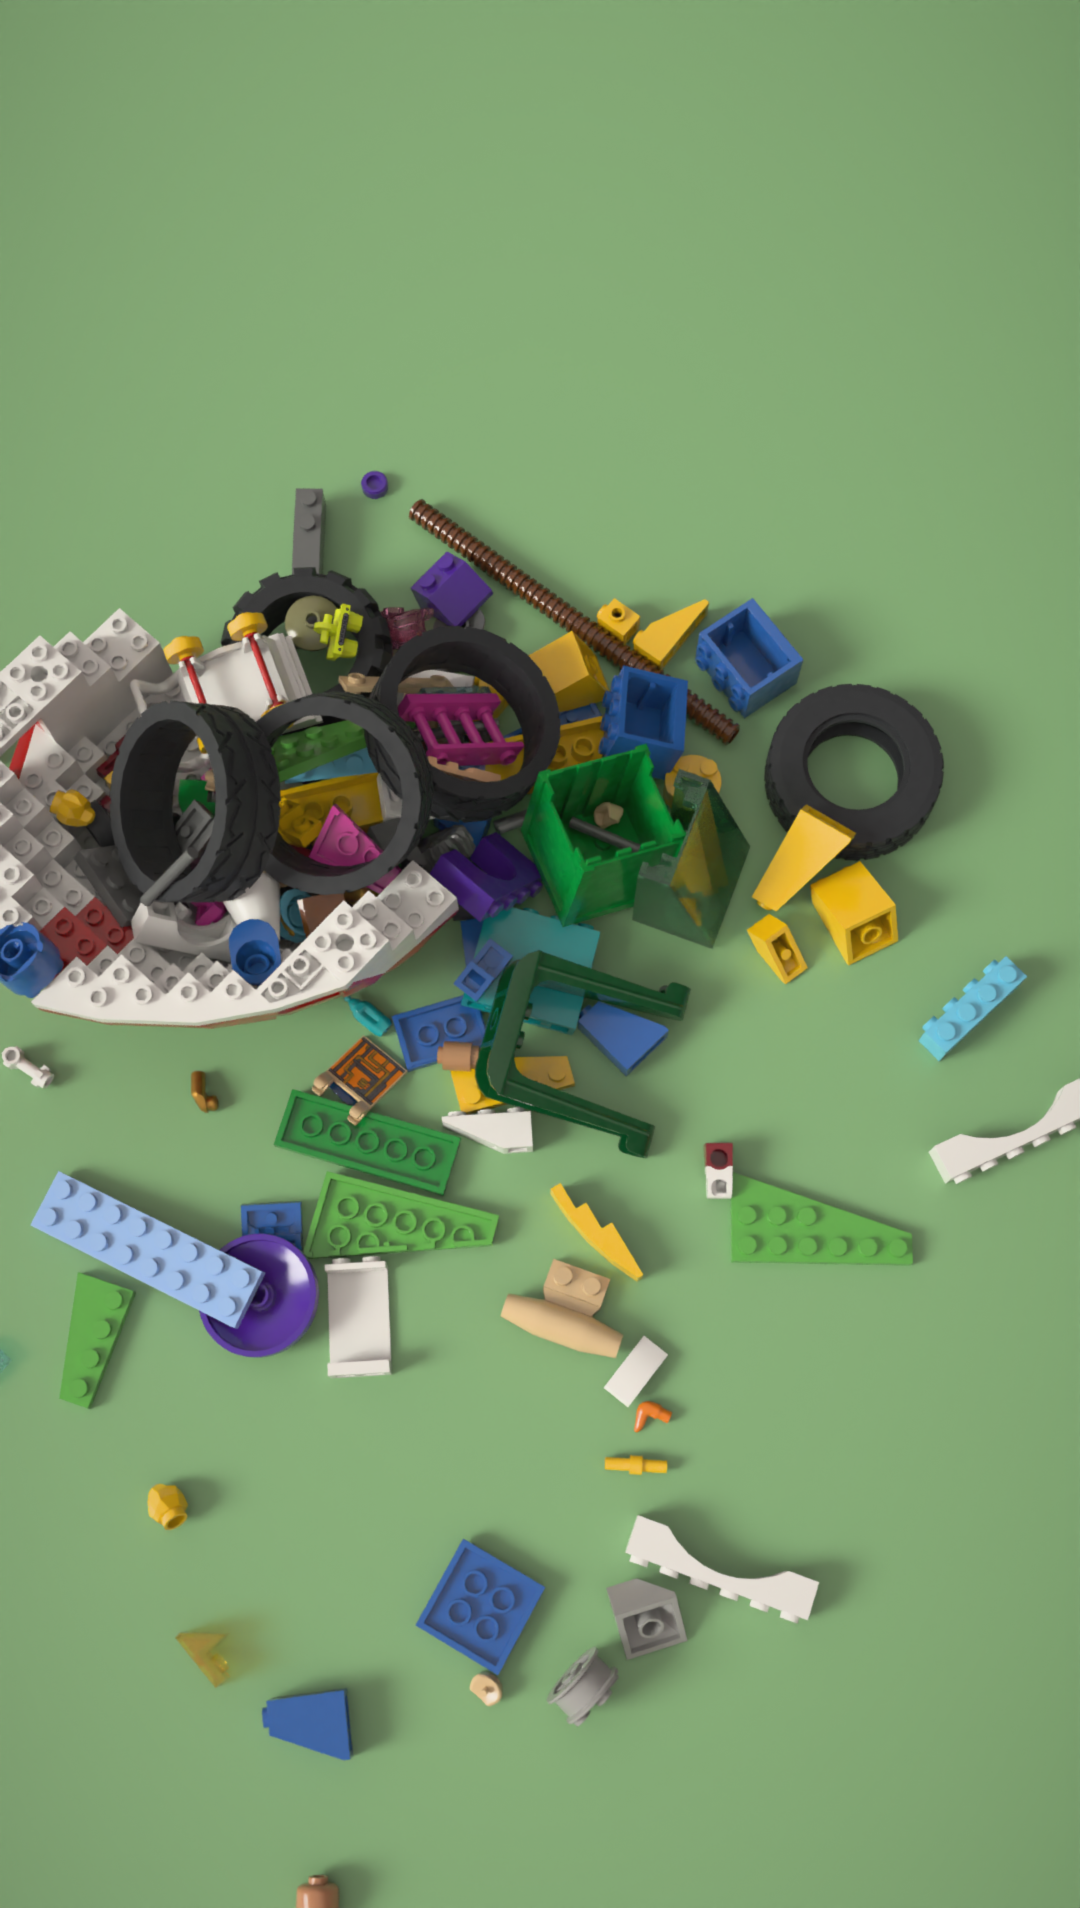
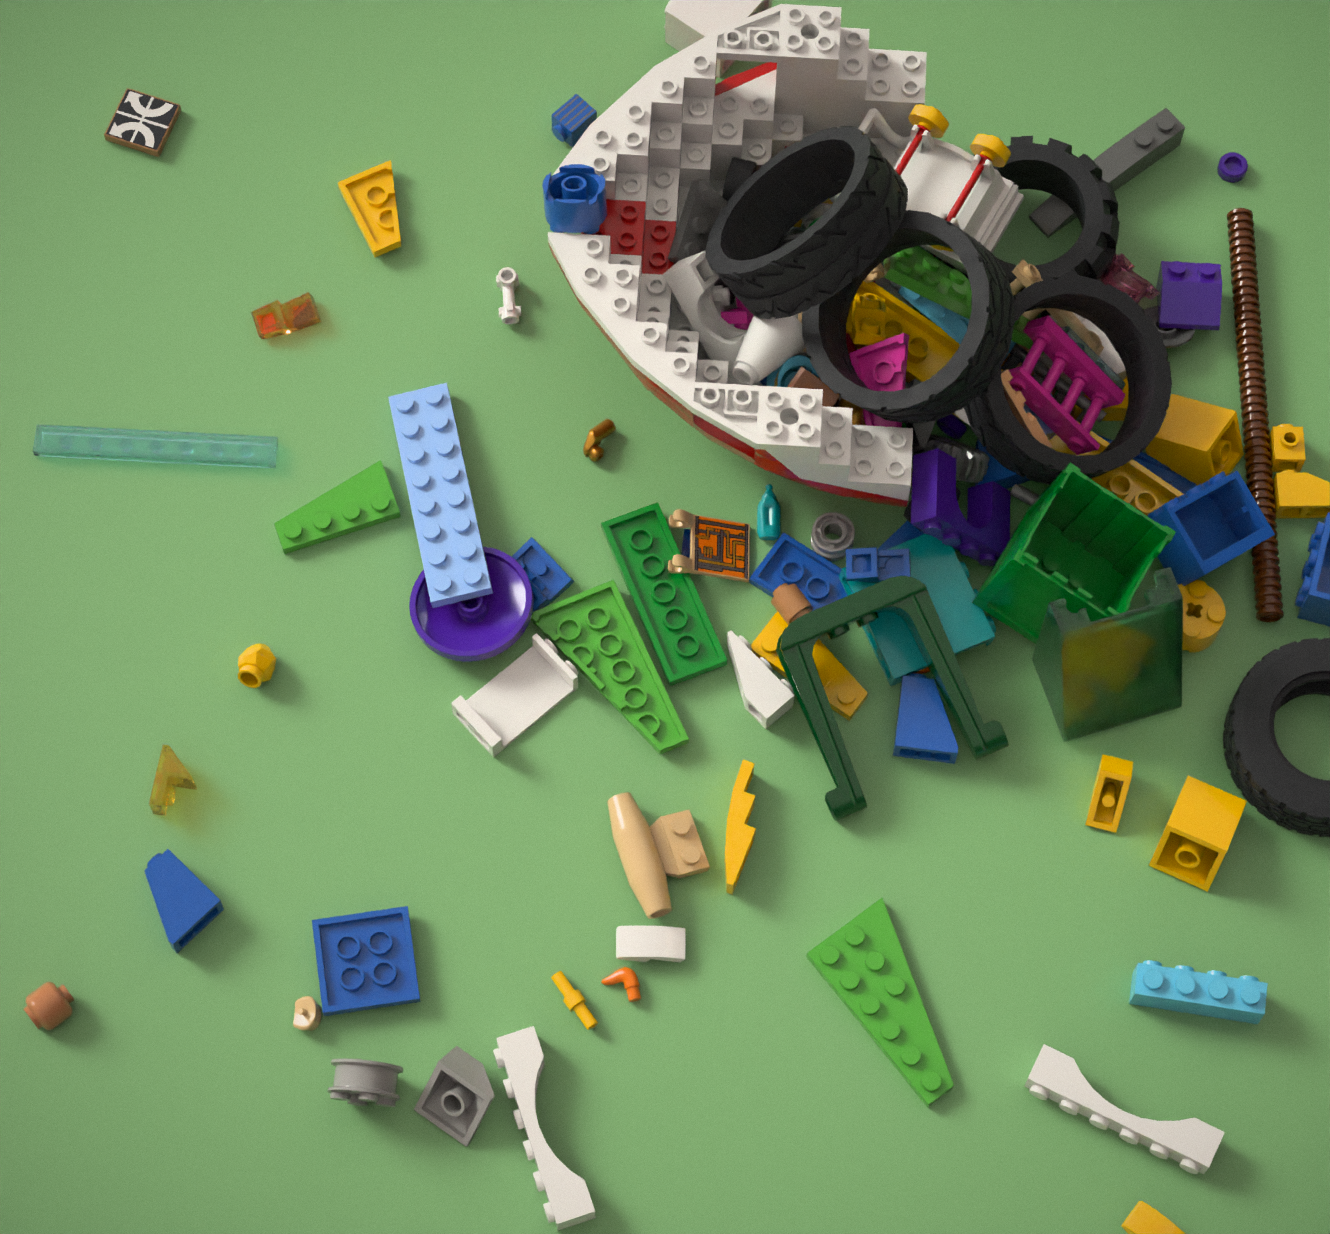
camera: 50 degrees right, 5 degrees down
yellow rock [49,789,95,827] -> none
dark grey bar [140,847,198,906] -> none
blue piece [229,919,282,987] -> none
olive dish [285,596,337,651] -> none
neon yellow hips [313,603,363,661] -> none
dark grey bar [569,817,641,853] -> none
tan piece [594,802,623,829] -> none
leg [704,1143,733,1199] -> none
yellow slope [752,804,856,911] -> none
none -> light grey wheel [811,512,855,561]

